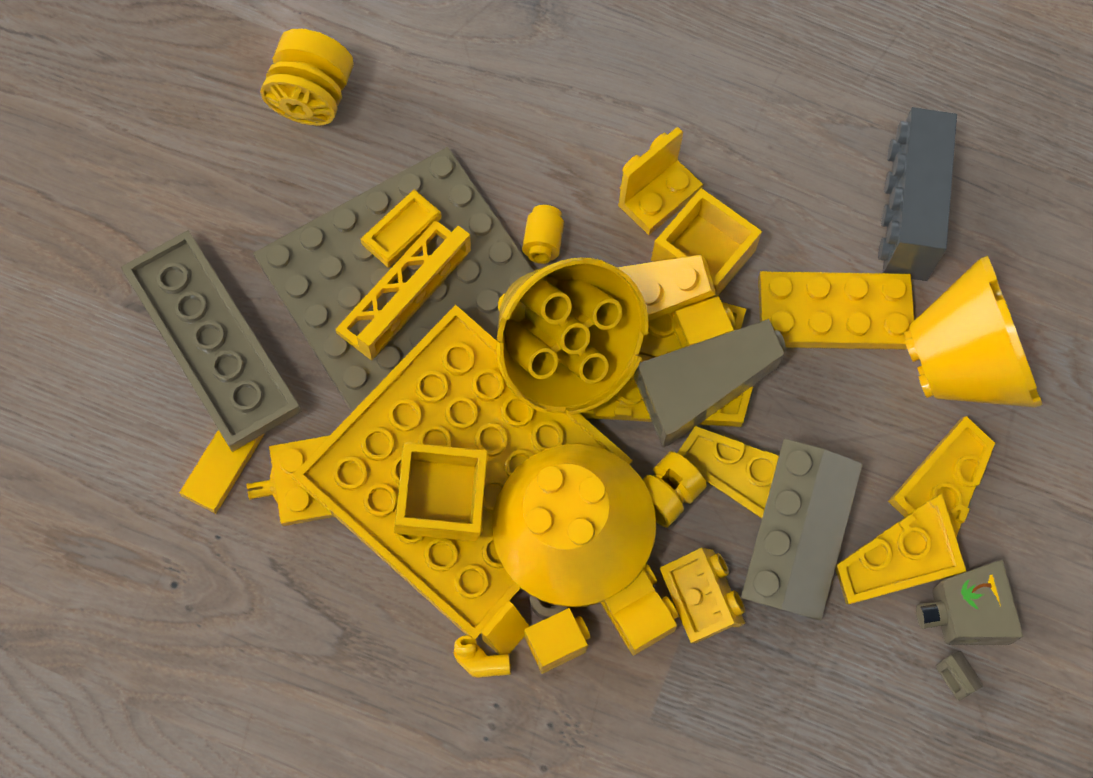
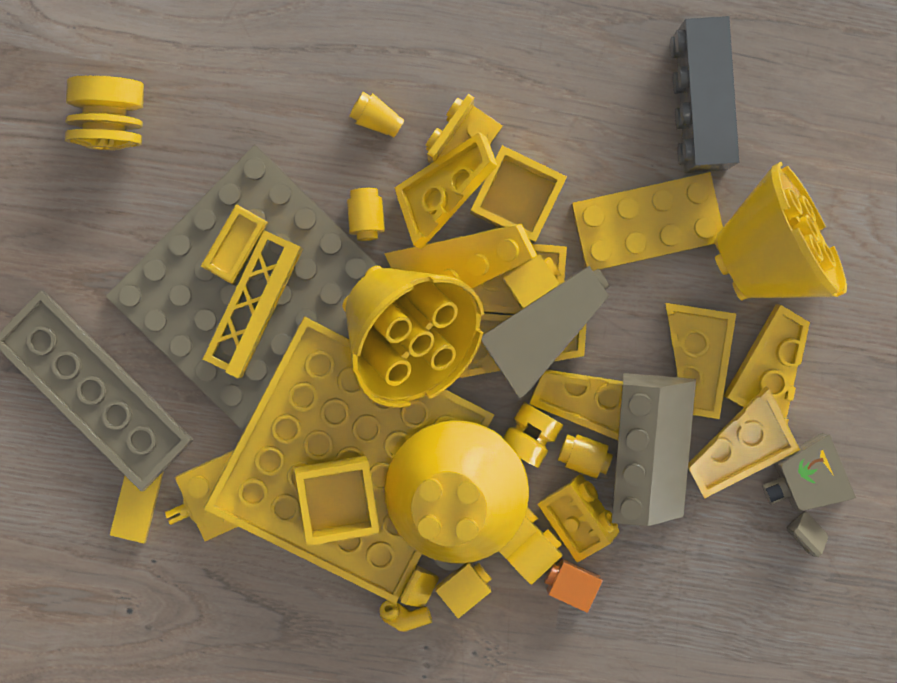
camera: 15 degrees left, 20 degrees up
none -> yellow cone [349,92,404,138]
none -> yellow wing [394,132,497,250]
none -> orange brick [544,558,603,613]
none -> yellow brick [557,434,613,479]
none -> yellow wing [666,303,736,419]

